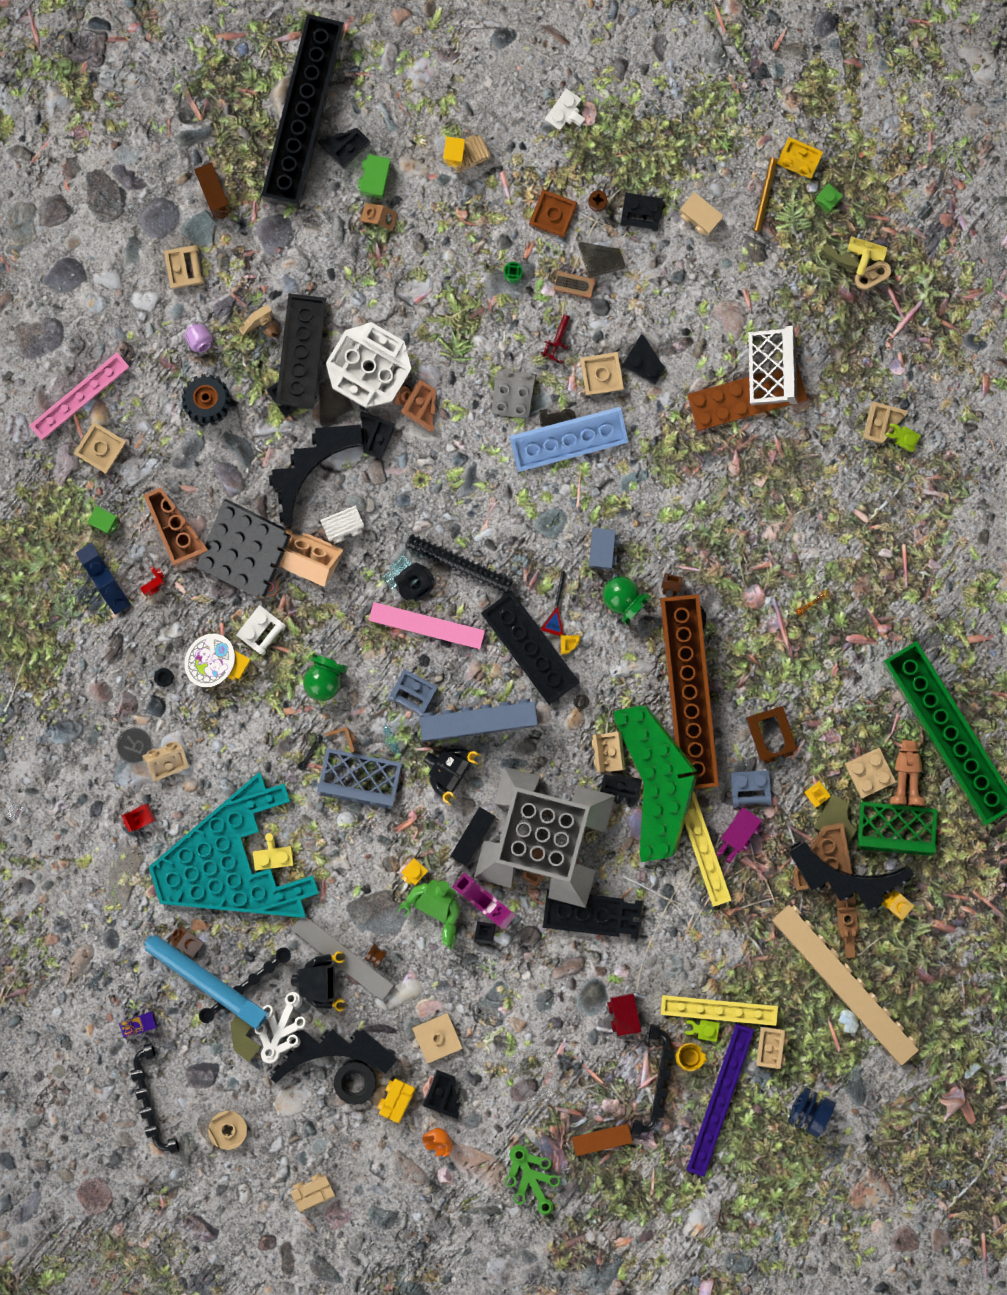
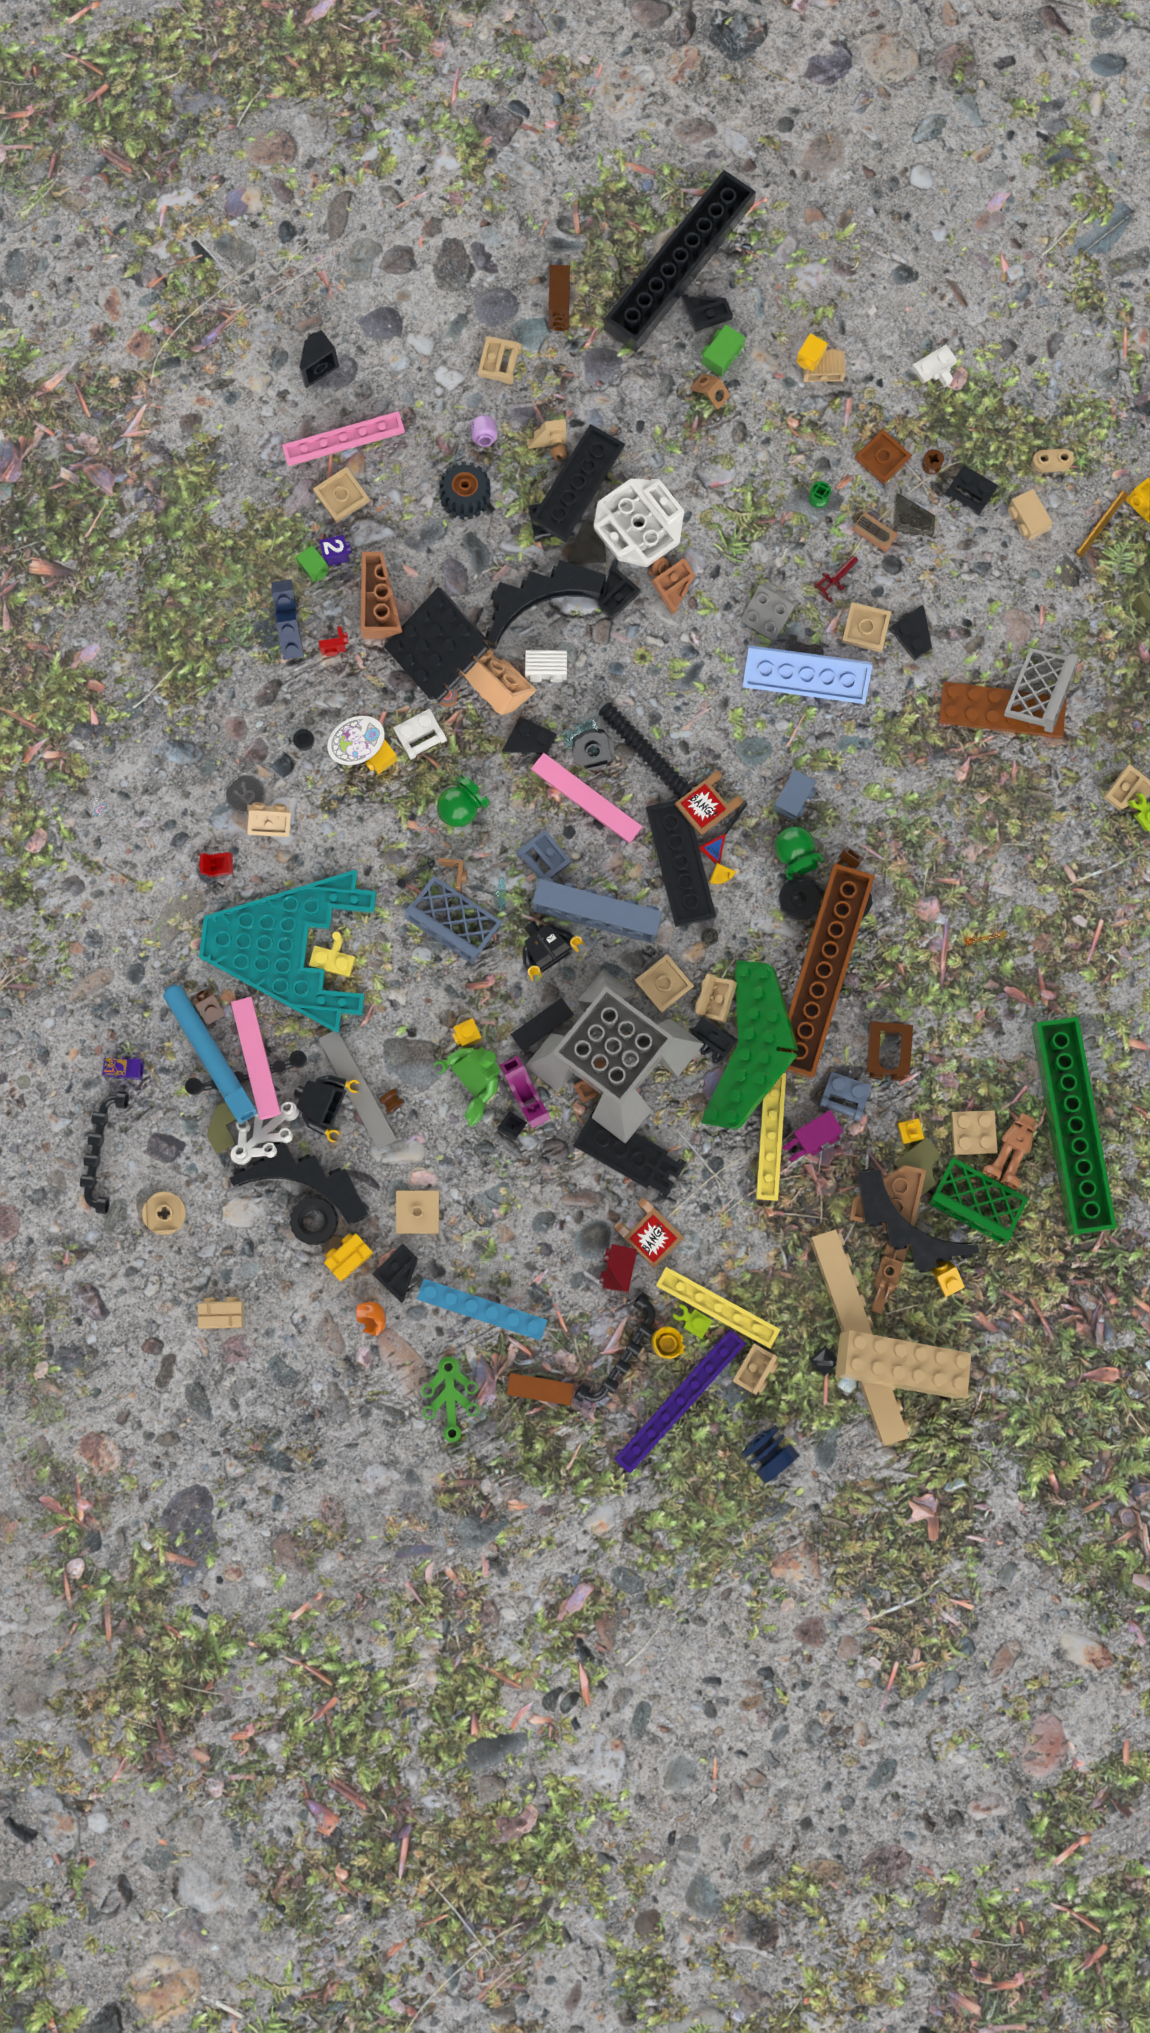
camera: 25 degrees right, 5 degrees down
none -> bright pink tile [231,997,281,1120]
none -> black slope [299,330,339,389]
none -> dark purple brick [320,535,352,566]
none -> dark azure plate [417,1279,548,1341]
none -> black wing [502,716,557,754]
none -> flag [613,1198,684,1268]
none -> tan plate [634,954,694,1014]
none -> flag [675,770,743,836]
none -> black plate [778,877,821,920]
none -> black tile [809,1345,837,1376]
none -> tan brick [835,1330,972,1399]
none -> tan plate [1032,449,1074,472]

